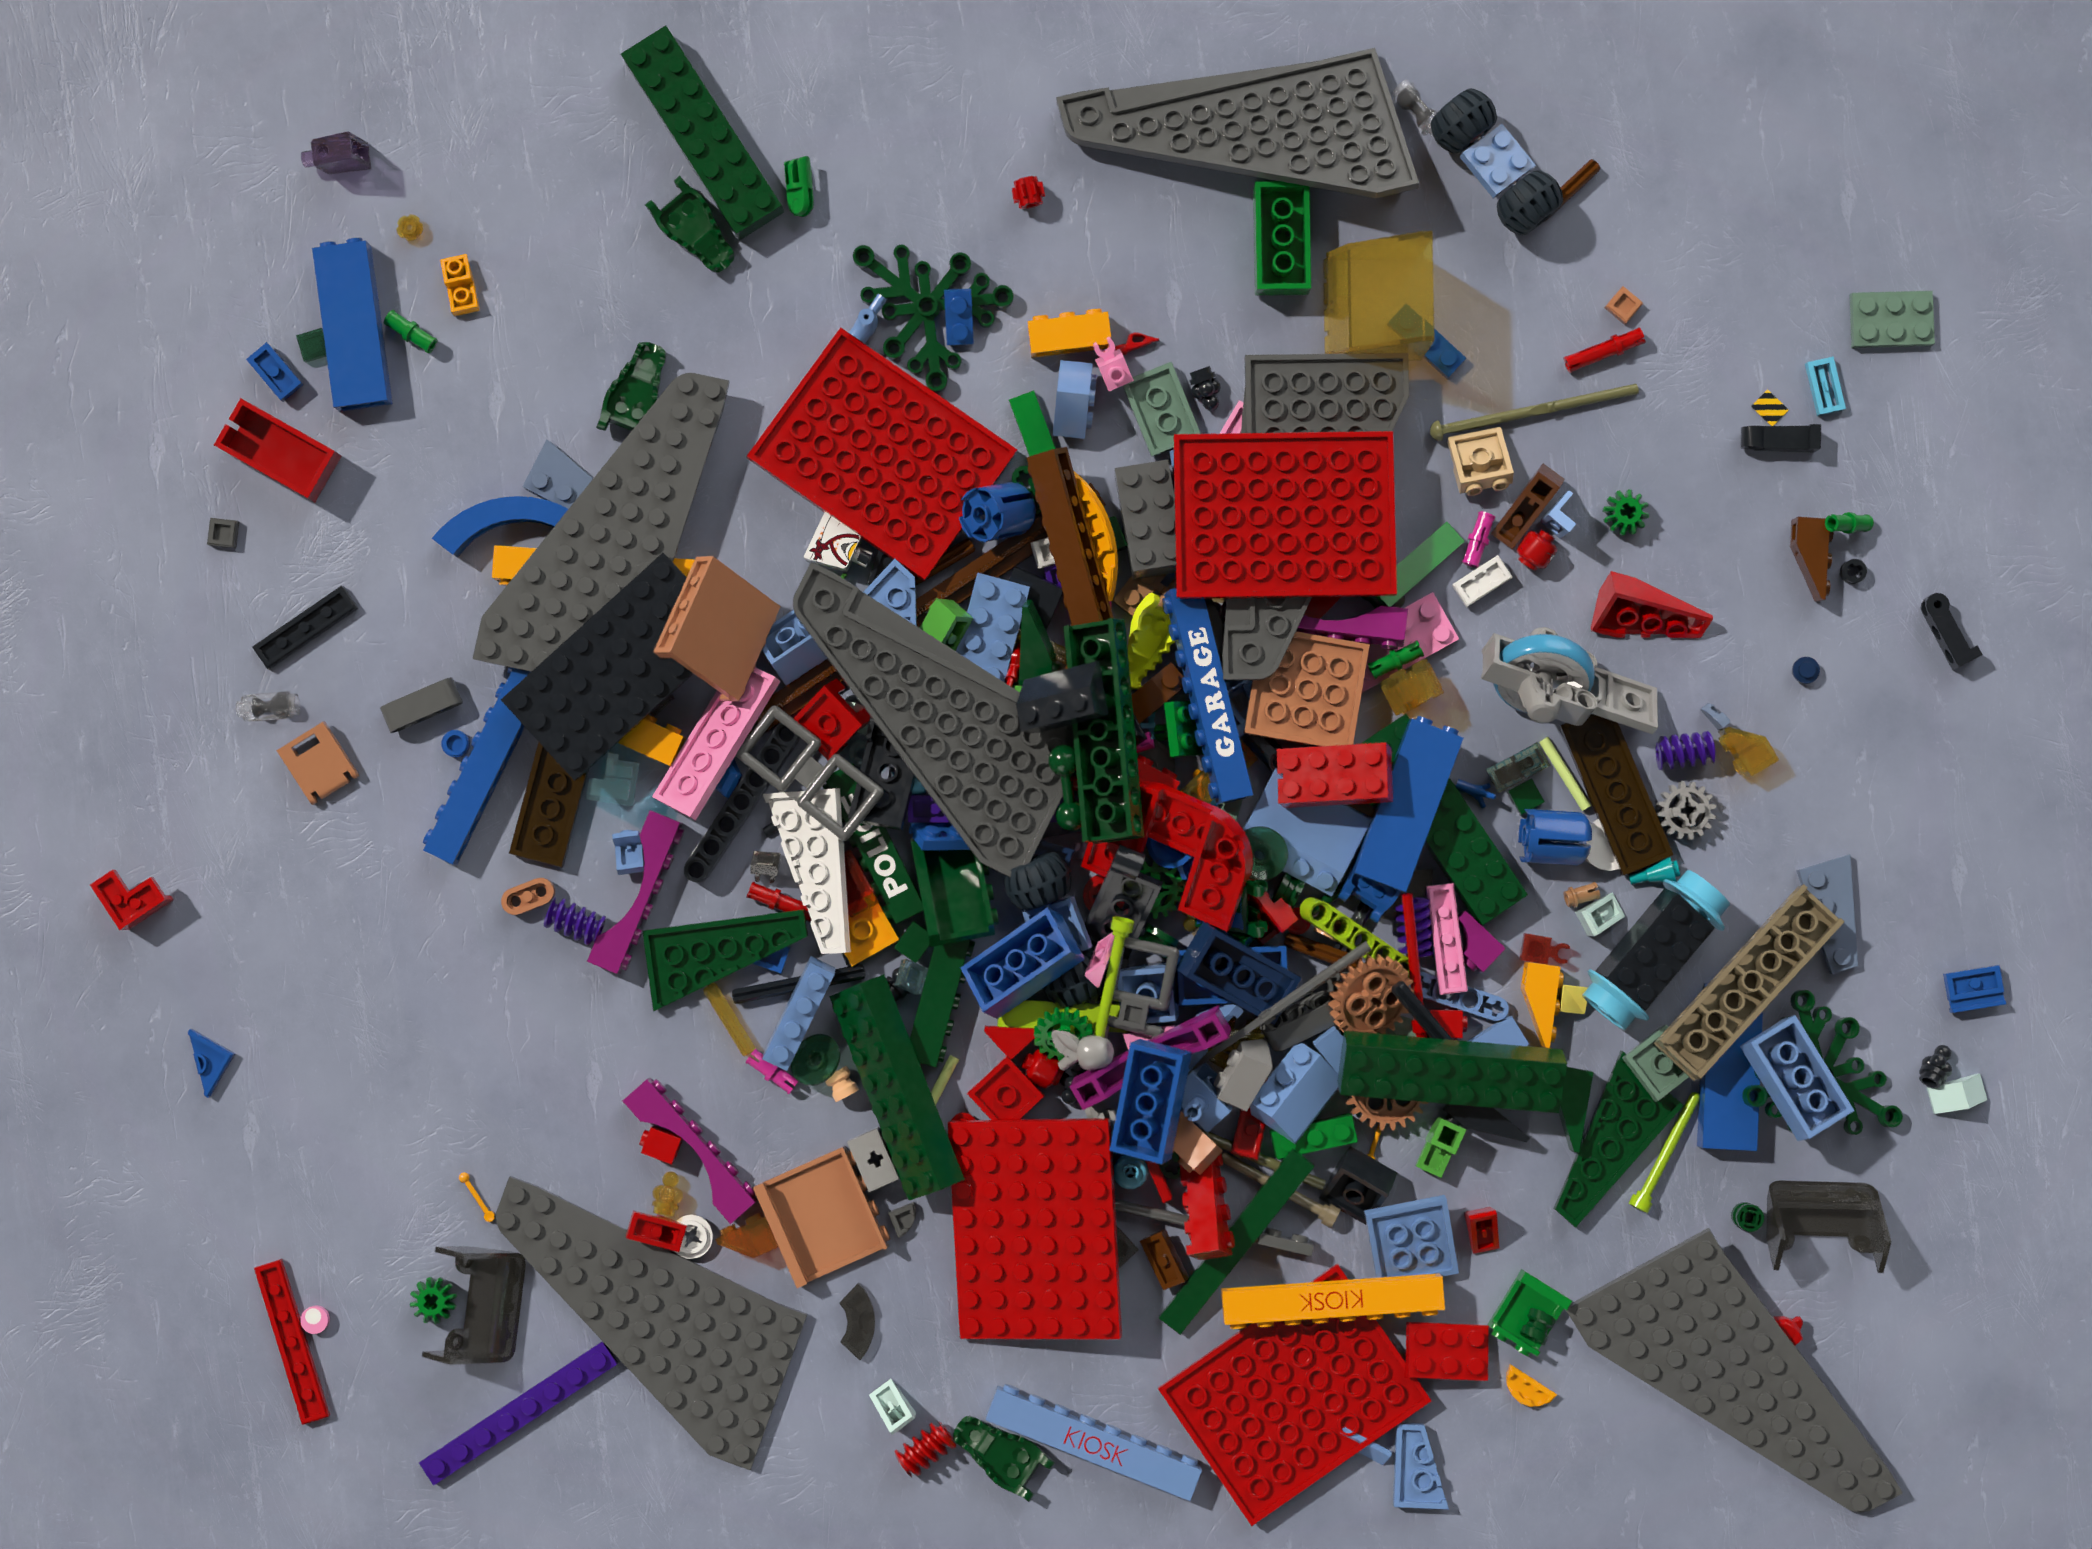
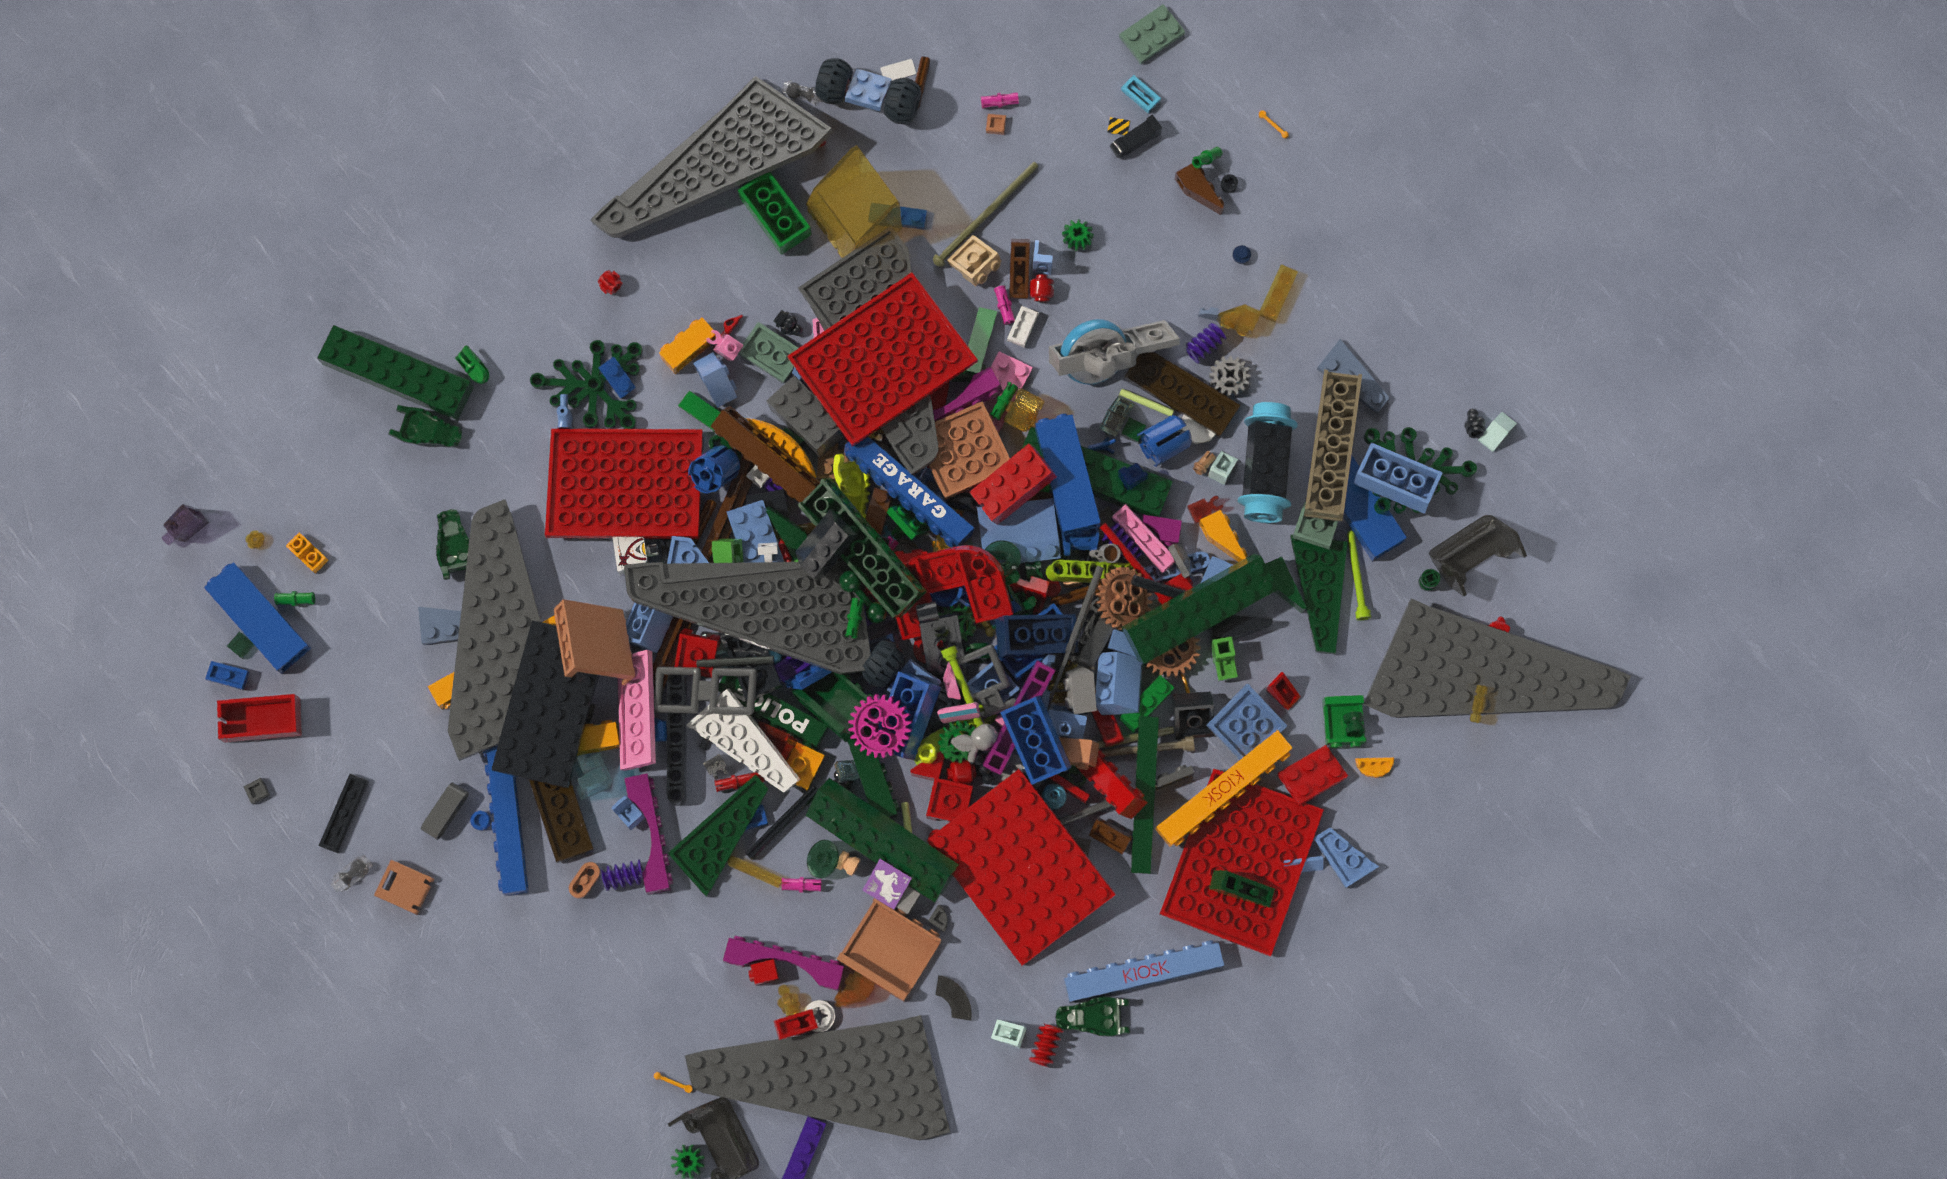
camera: 30 degrees left, 10 degrees down
red panel [90,870,173,930] -> none
blue tile [188,1029,236,1098] -> none
blue arch [432,496,568,558] -> none
medium blue brick [762,956,835,1071] -> none
dark green panel [894,921,930,963] -> none
light yellow slope [1558,985,1588,1014] -> none
red pin [1563,327,1646,373] -> none
red wedge [1591,571,1713,638] -> none
teal cone [1628,857,1681,885] -> none
black leg [1921,593,1983,670] -> none
blue plate [1943,965,2006,1013] -> none
none -> pearl dark grey bar [697,656,774,667]
none -> white tile [758,542,778,562]
none -> green pin [845,598,864,639]
none -> dark pink gear [848,694,912,758]
none -> medium lavender sticker [862,859,912,910]
none -> white sticker [880,59,916,81]
none -> neon yellow tile [917,743,937,763]
none -> bright pink slope [937,702,980,723]
none -> dark pink pin [981,93,1019,108]
none -> piece [1089,544,1121,563]
none -> clear blue panel [1118,463,1148,490]
none -> dark grey tile [1168,544,1191,578]
none -> dark green slope [1209,870,1275,908]
none -> clear yellow plate [1258,264,1298,323]
none -> light orange hinge [1259,110,1289,138]
none -> clear yellow axle [1470,685,1488,723]

